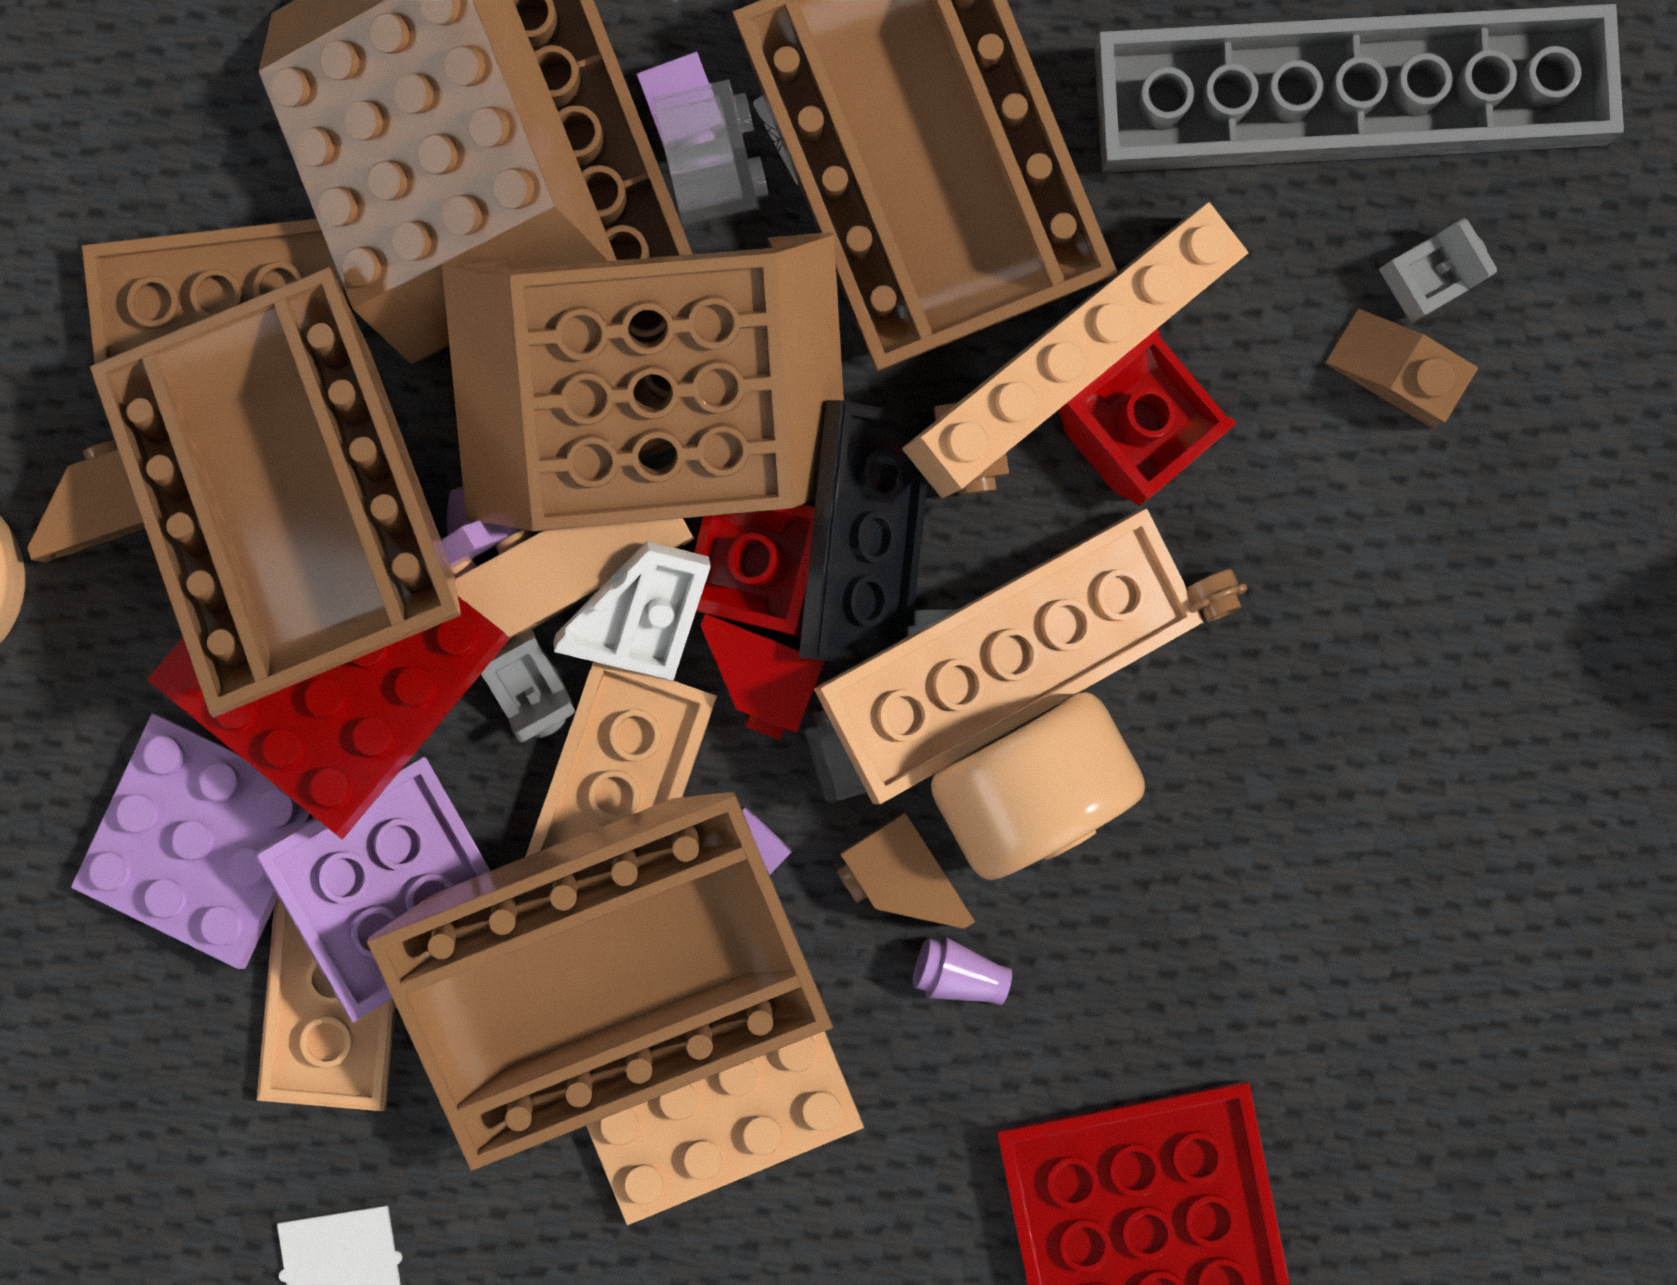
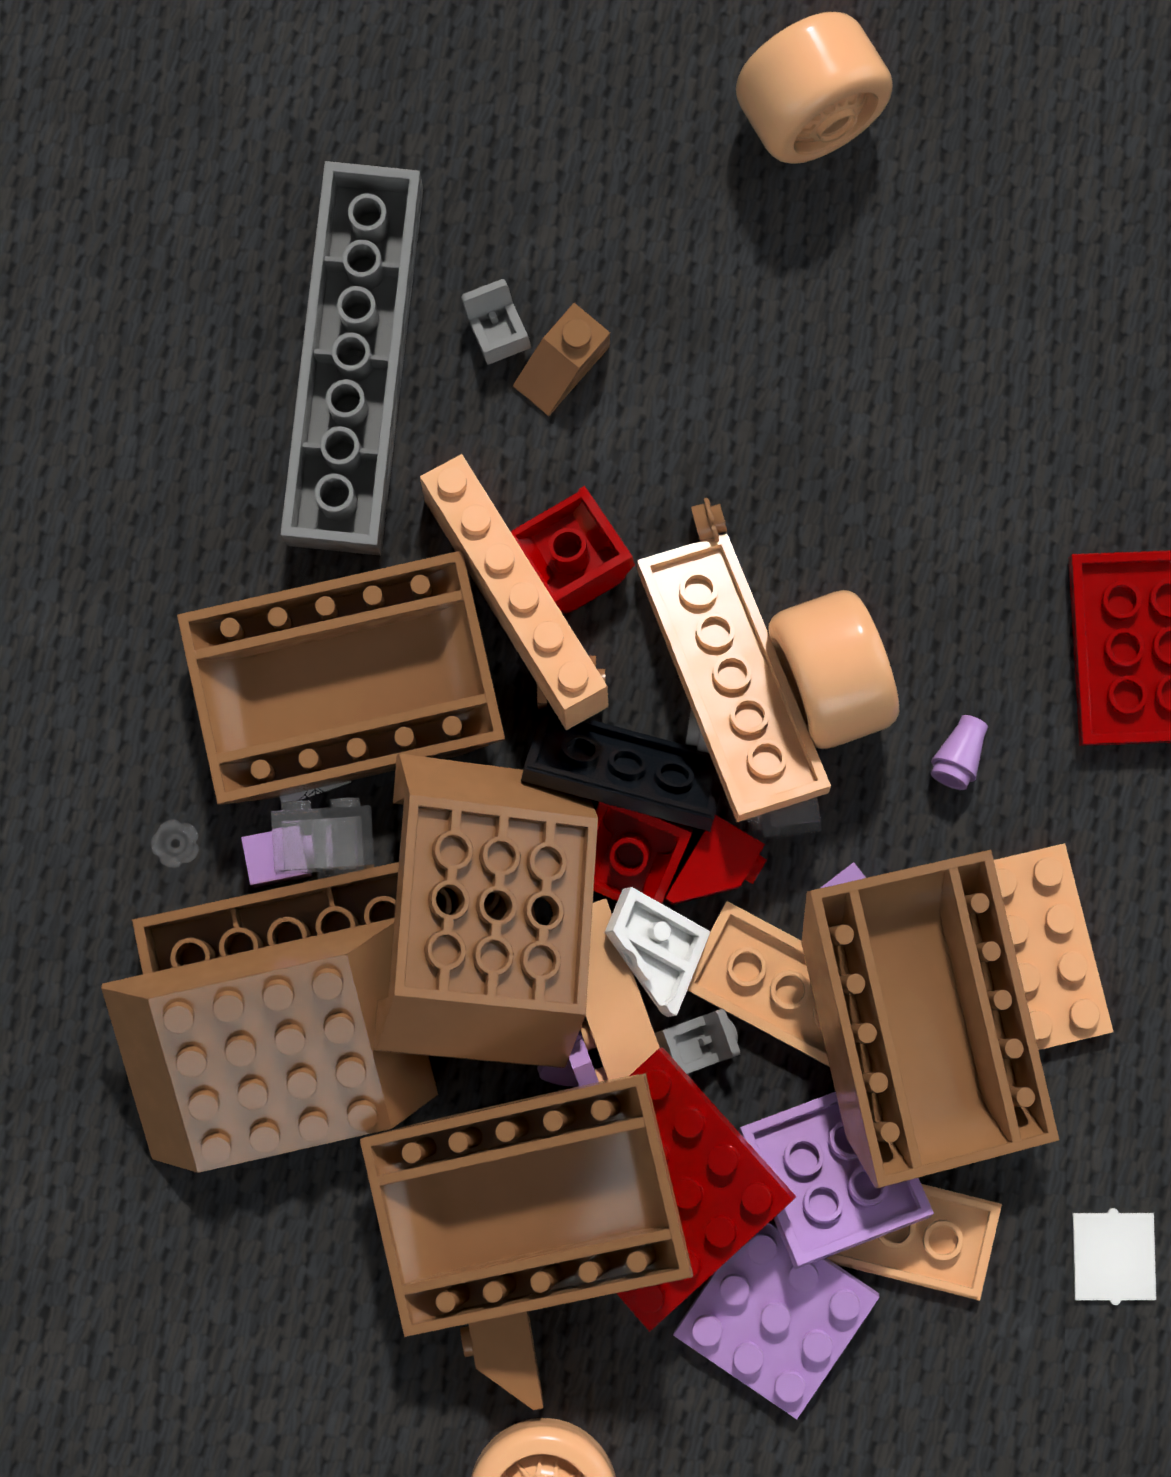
camera: 85 degrees left, 5 degrees down
medium nougat plate [82,219,348,364] -> none
medium nougat slope [837,812,975,929] -> none

